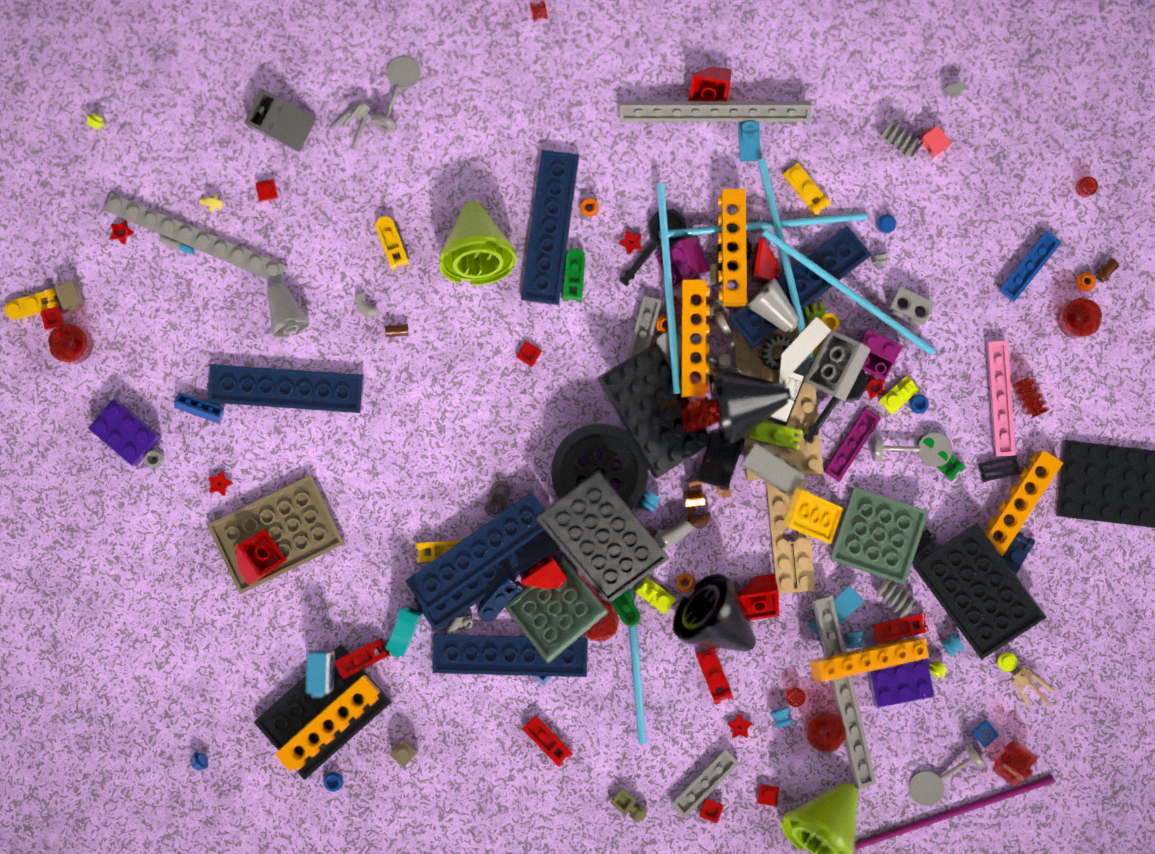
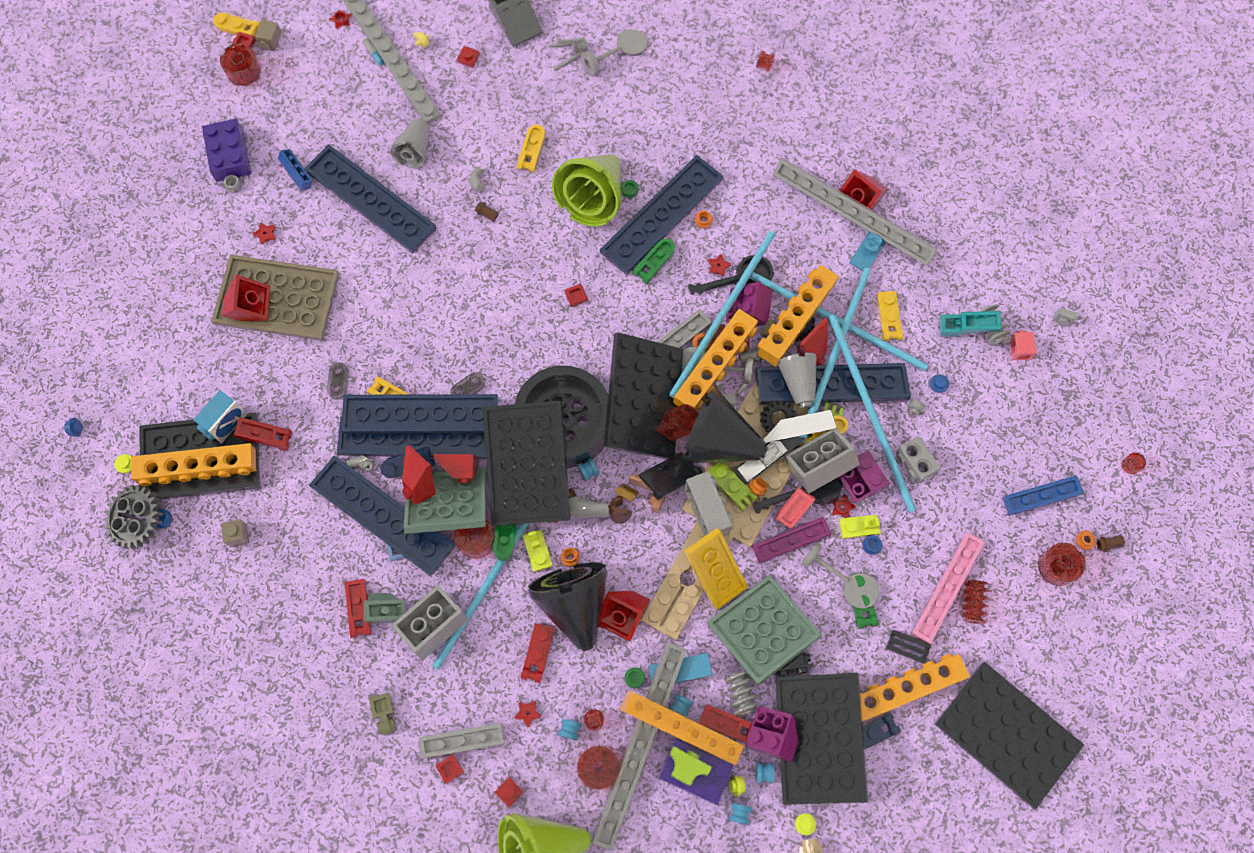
camera: 30 degrees right, 15 degrees down
teal arch [385,605,423,658] -> none
none -> dark grey gear [103,485,163,549]
none -> neon yellow plate [114,454,132,473]
none -> clear smoke plate [327,362,349,400]
none -> sand green slope [363,593,406,624]
none -> light grey brick [391,585,469,661]
none -> red slope [402,445,436,505]
none -> green tile [621,180,639,198]
none -> green tile [624,667,645,689]
none -> lime brick [669,747,712,786]
none -> dark azure wheel [729,803,752,825]
none -> magenta slope [745,706,798,763]
none -> orange plate [749,477,768,496]
none -> coral tile [775,487,815,529]
none -> teal slope [939,311,1001,337]

